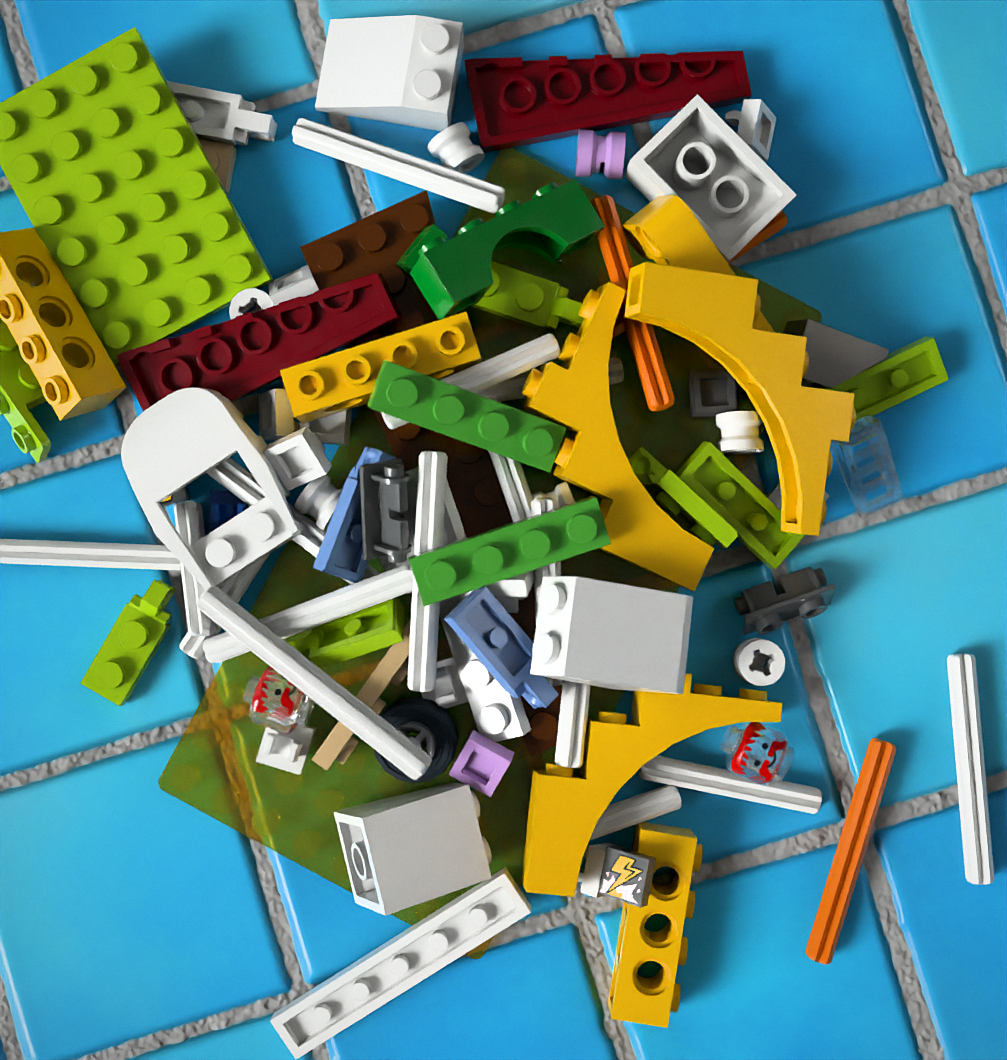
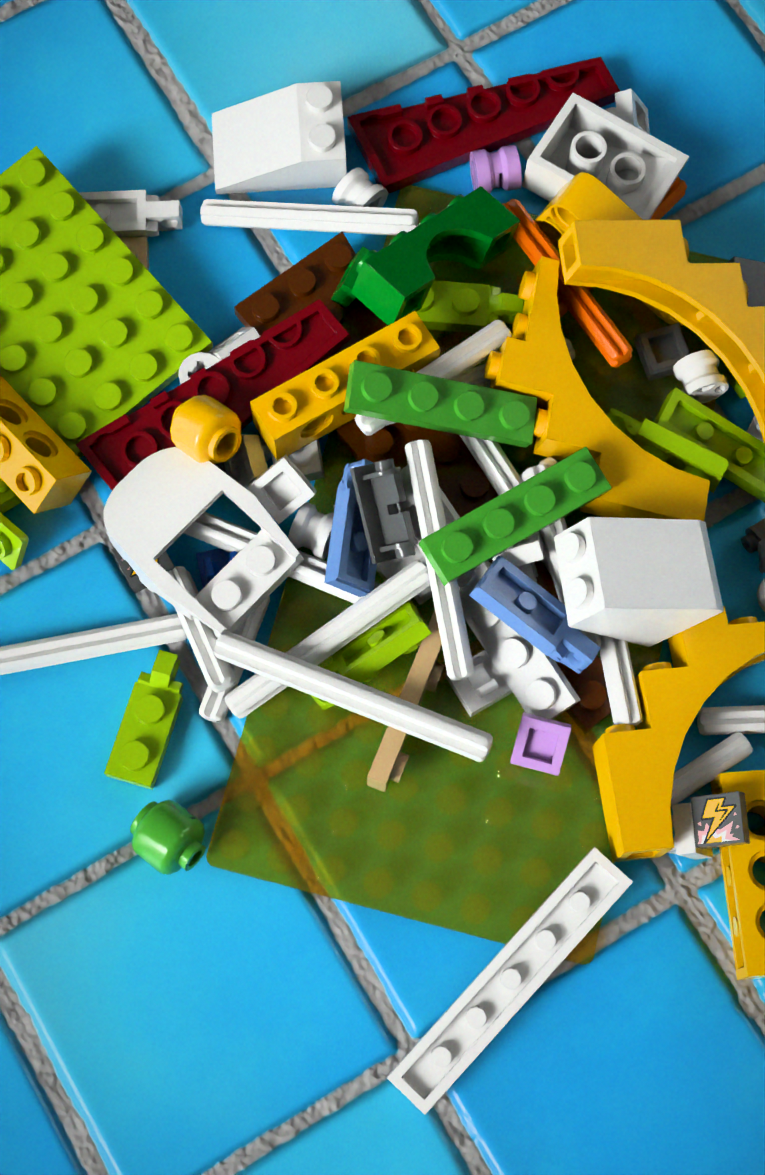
camera: 15 degrees left, 15 degrees down
clear head [243,666,315,734] -> none
white tile [256,714,317,775] -> none
white slope [334,782,492,916] -> none
black wheel [374,697,458,783] -> none
none -> bright green head [130,800,206,875]
none -> yellow head [170,395,242,465]

